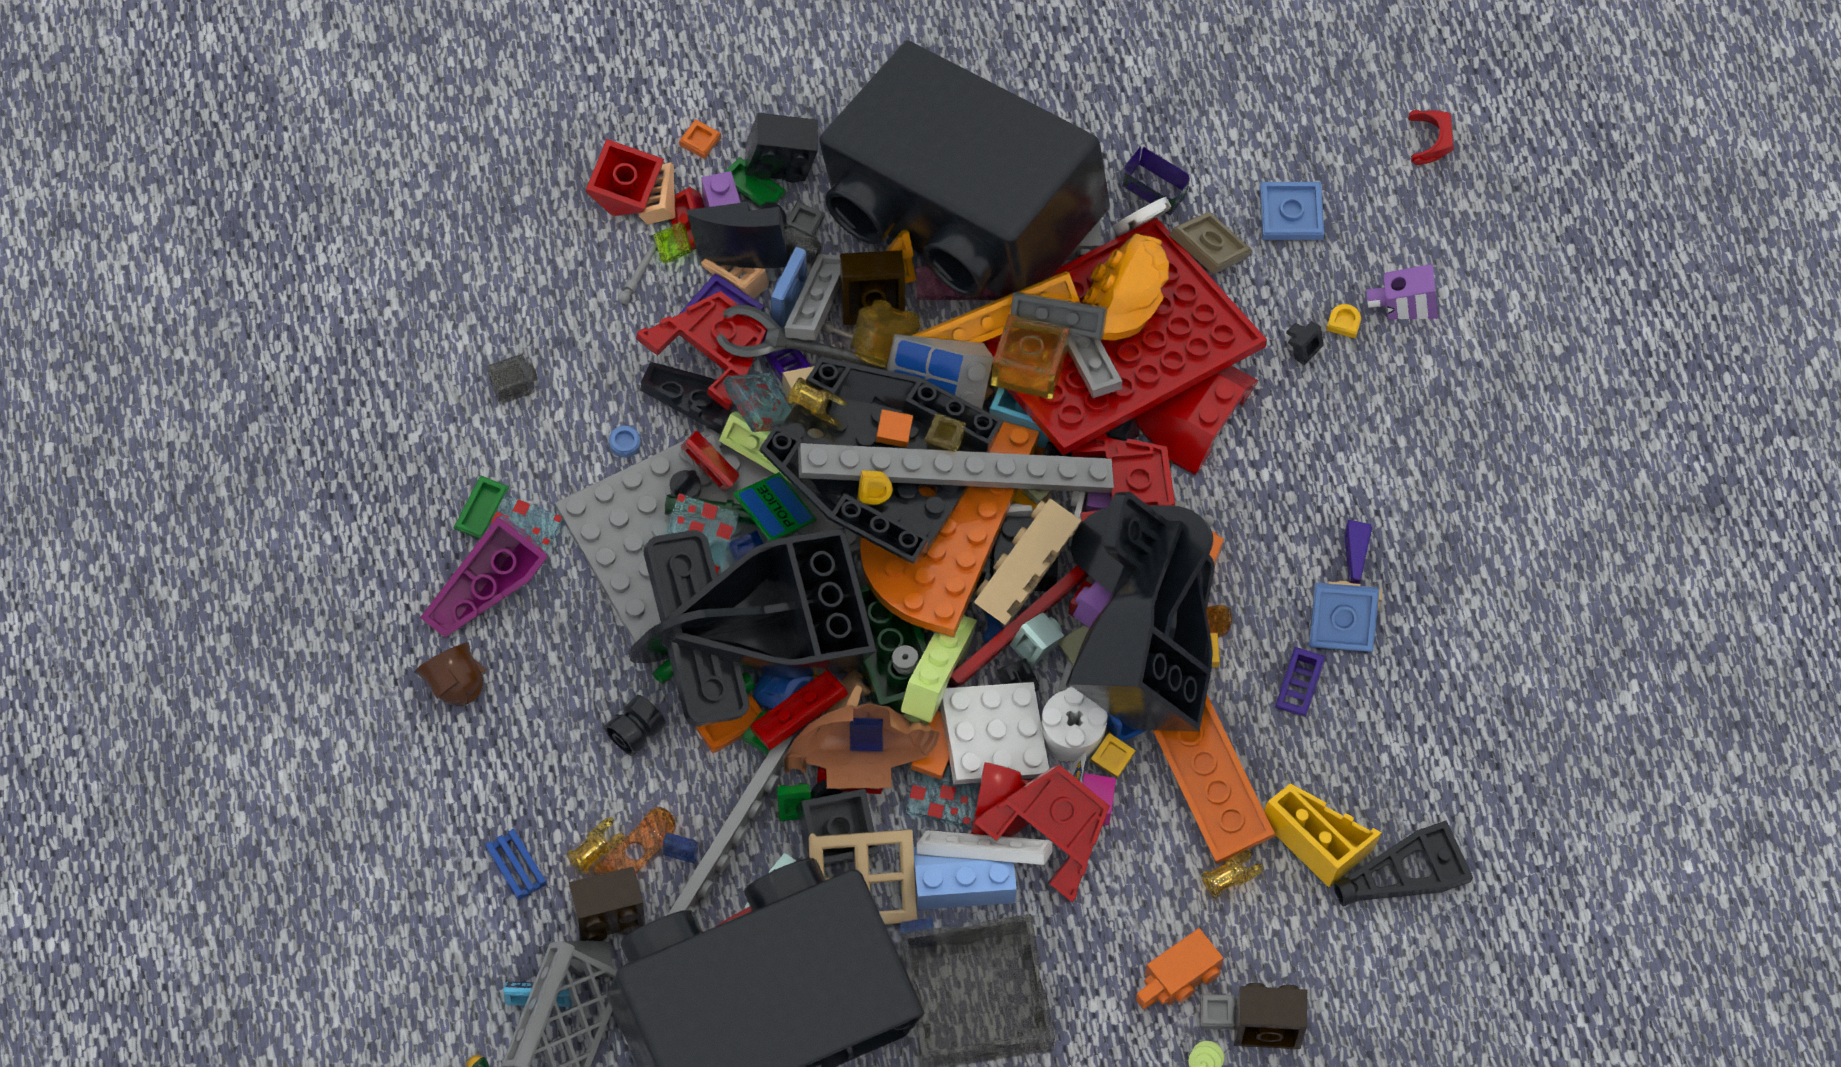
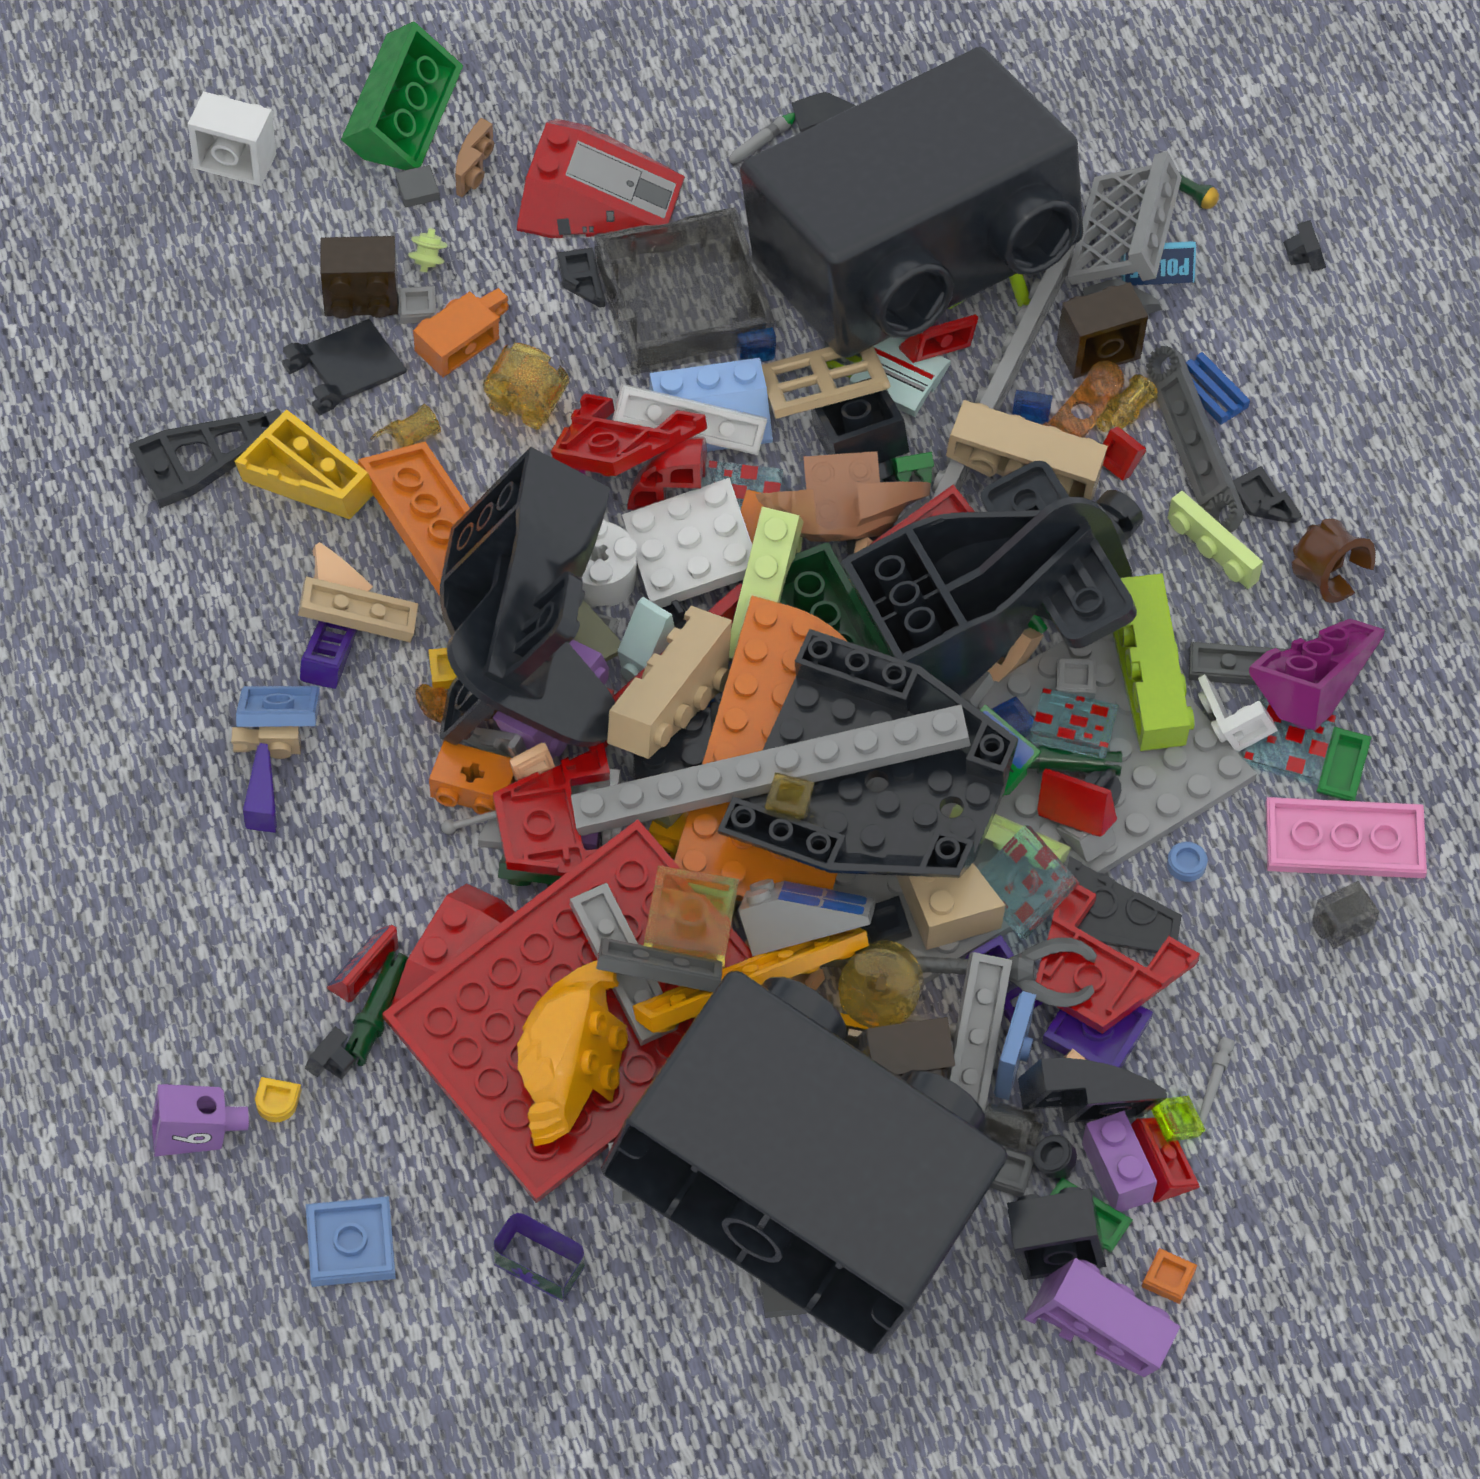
camera: 175 degrees right, 5 degrees down
red slope [585,139,664,216] -> none
light nougat slope [639,162,675,225] -> none
clear yellow piece [787,377,848,425] -> none
clear blue tile [850,718,883,751] -> none
yellow tile [857,470,893,505] -> none
orange tile [875,409,913,448] -> none
light grey piece [892,645,919,674] -> none
white tile [1112,197,1171,236] -> none
dark tan plate [1169,211,1252,275] -> none
red helmet [1408,110,1454,165] -> none
none -> black flag [282,319,407,416]
none -> tan plate [298,576,418,642]
none -> light nougat slope [313,542,373,591]
none -> red slope [327,924,399,1003]
none -> dark green pin [344,951,408,1066]
none -> clear yellow brick [483,343,570,429]
none -> black tile [557,247,605,308]
none -> tan wedge [946,400,1108,500]
none -> medium lavender wedge [1024,1258,1181,1377]
none -> red tile [1103,426,1146,481]
none -> lime wedge [1113,573,1195,751]
none -> dark grey plate [1146,346,1244,533]
none -> yellowish green plate [1168,491,1263,589]
none -> dark grey tile [1189,642,1287,685]
none -> white bracket [1198,674,1278,752]
none -> black slope [1233,466,1303,523]
none -> bright pink tile [1265,797,1427,878]
none -> black tile [1283,220,1326,271]

